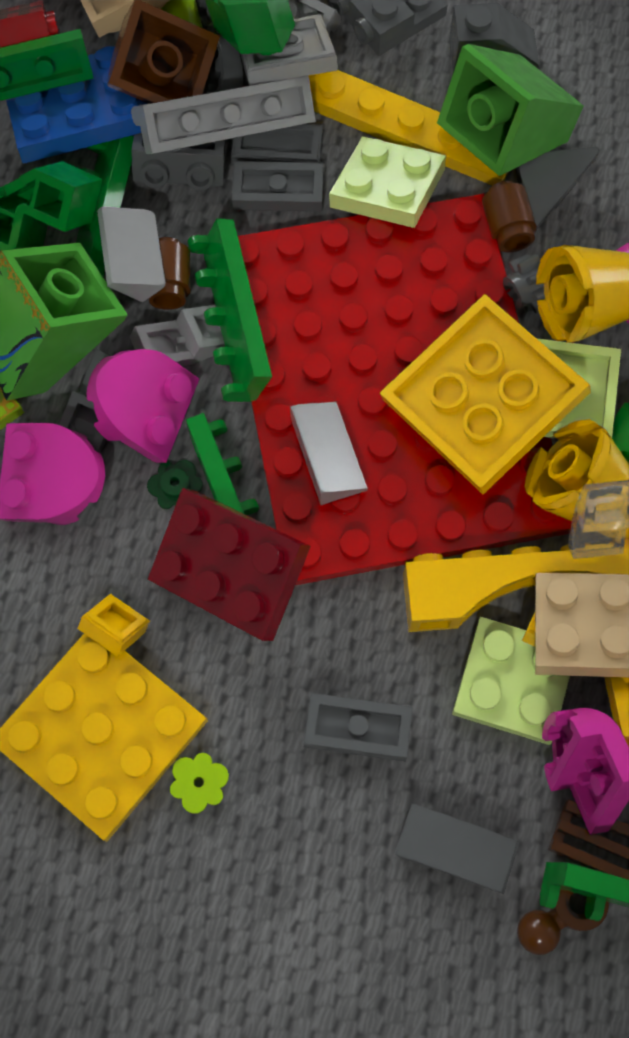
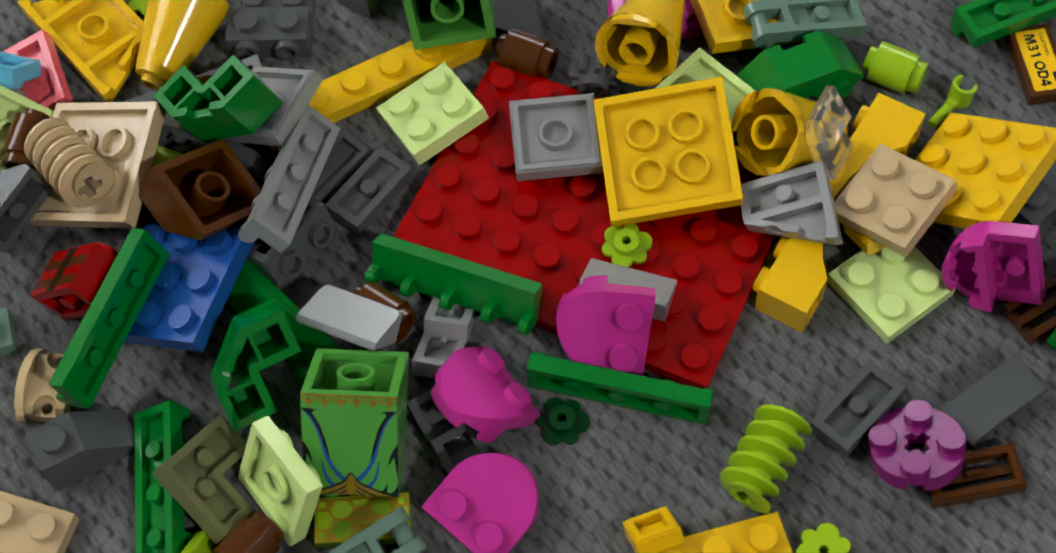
camera: 50 degrees left, 10 degrees down
dark red plate [147,488,311,641] -> none
none -> light grey plate [509,93,603,181]
none -> dark pink slope [556,275,656,376]
none -> lime plant [602,224,652,267]
none -> lime piece [719,404,812,514]
none -> light grey wing [741,161,843,245]
none -> magenta plate [868,400,966,491]
none -> reddish brown tile [929,443,1028,509]

